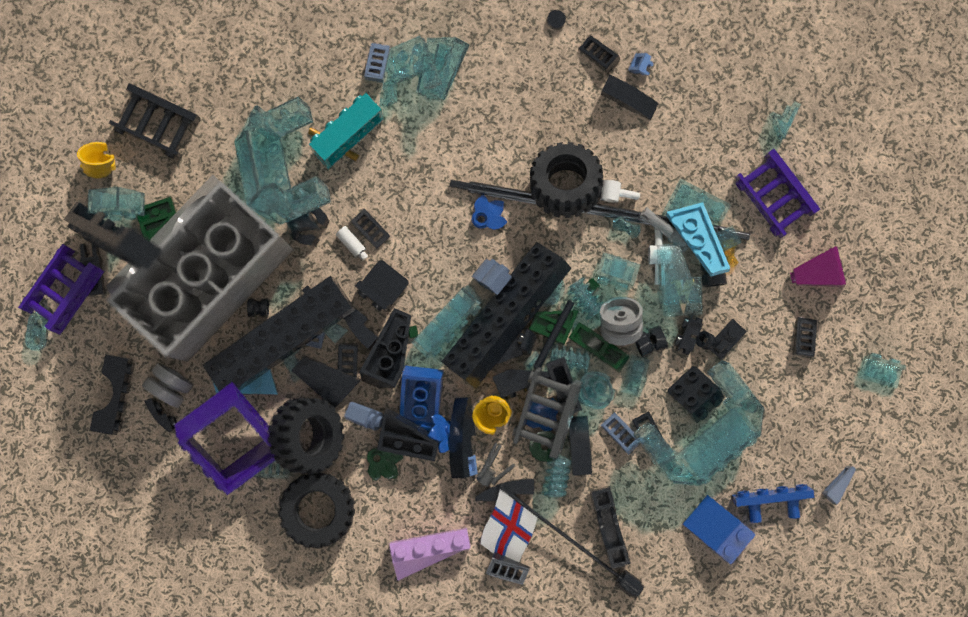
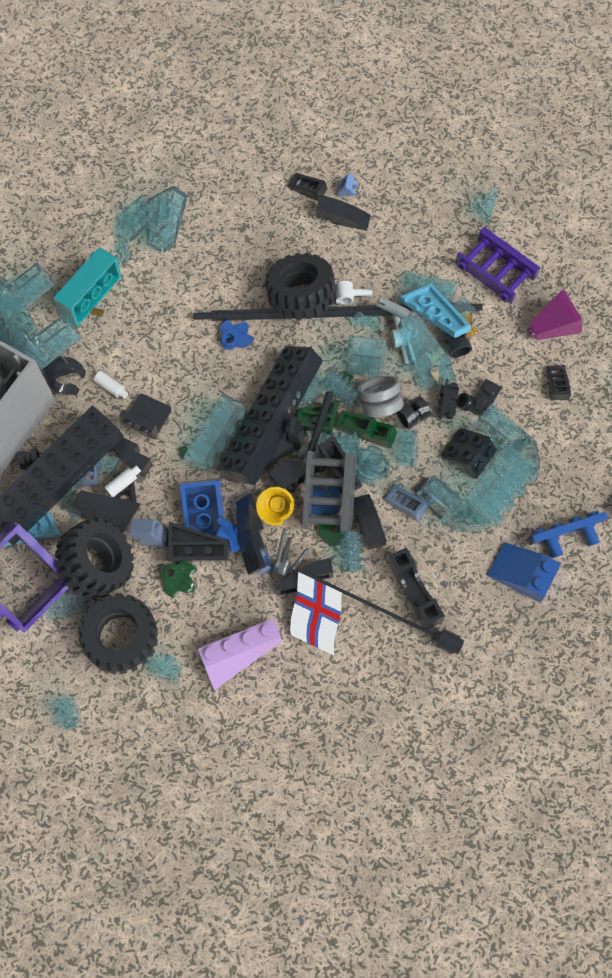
camera: 10 degrees left, 15 degrees down
black slope [349,208,390,249] -> none
black wedge [359,308,412,388] -> none
sand blue slope [364,43,390,83] -> none
sand blue brick [471,259,512,295] -> none
black slope [486,552,530,585] -> none
black tile [547,10,566,30] -> none
none -> clear light blue brick [53,696,82,731]
none -> white cylinder [104,465,141,497]
none -> clear light blue brick [151,654,184,686]

